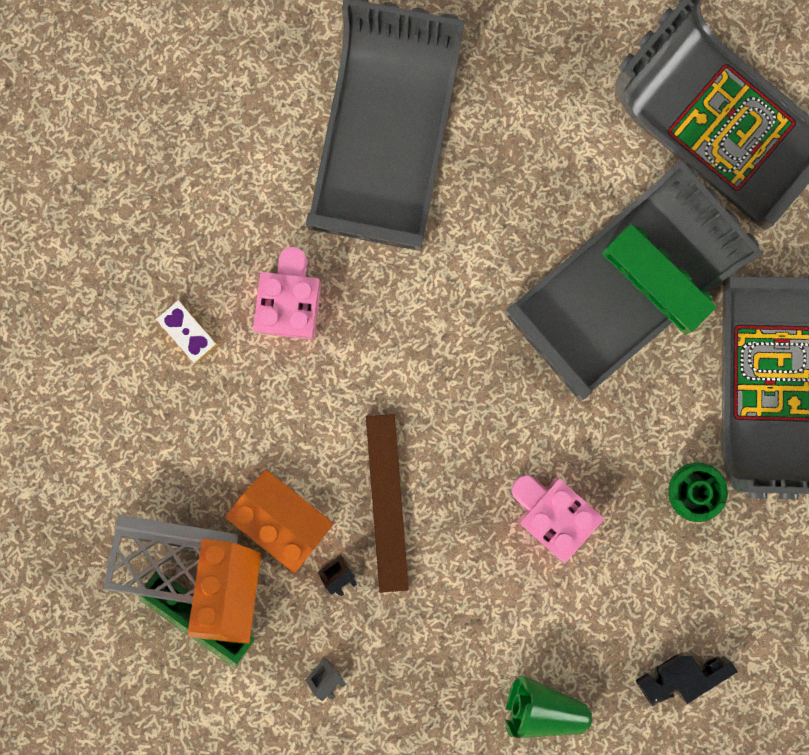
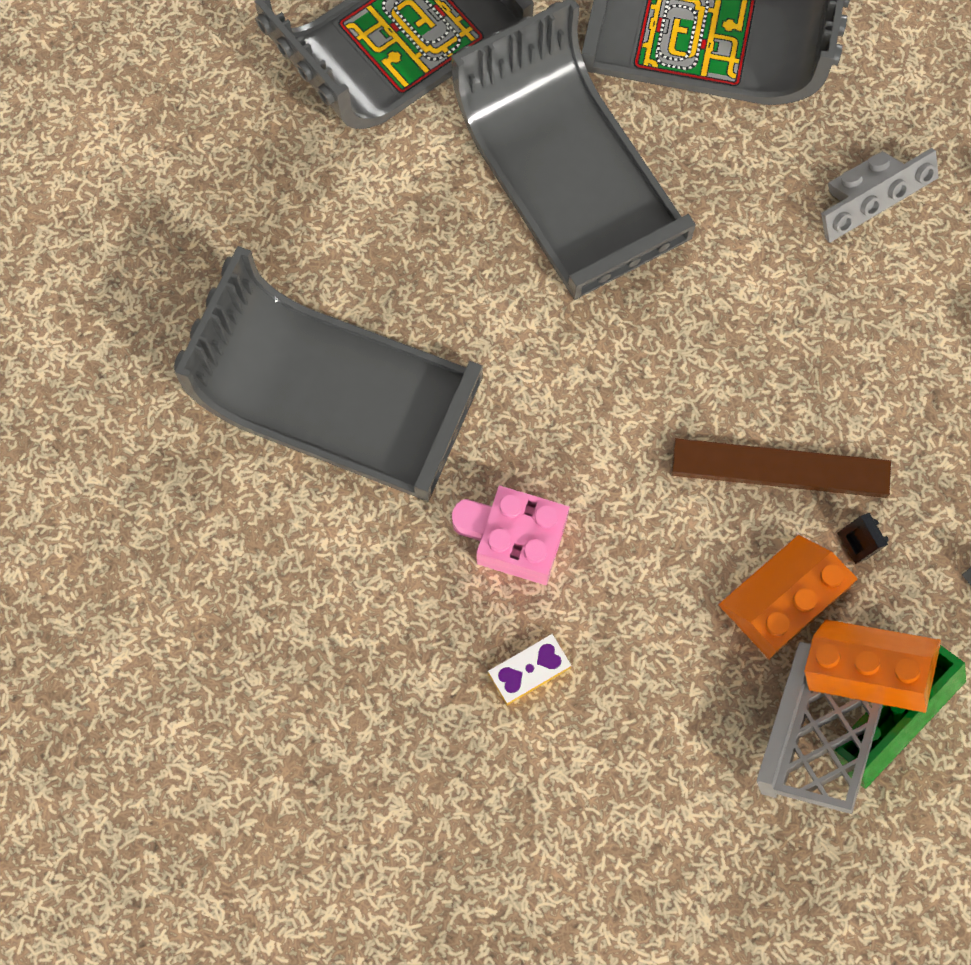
camera: 80 degrees left, 15 degrees down
bright pink brick [511,475,604,564] -> none
green brick [602,224,717,335] -> none
green cone [668,462,728,522] -> none
none -> light grey bracket [821,148,939,243]

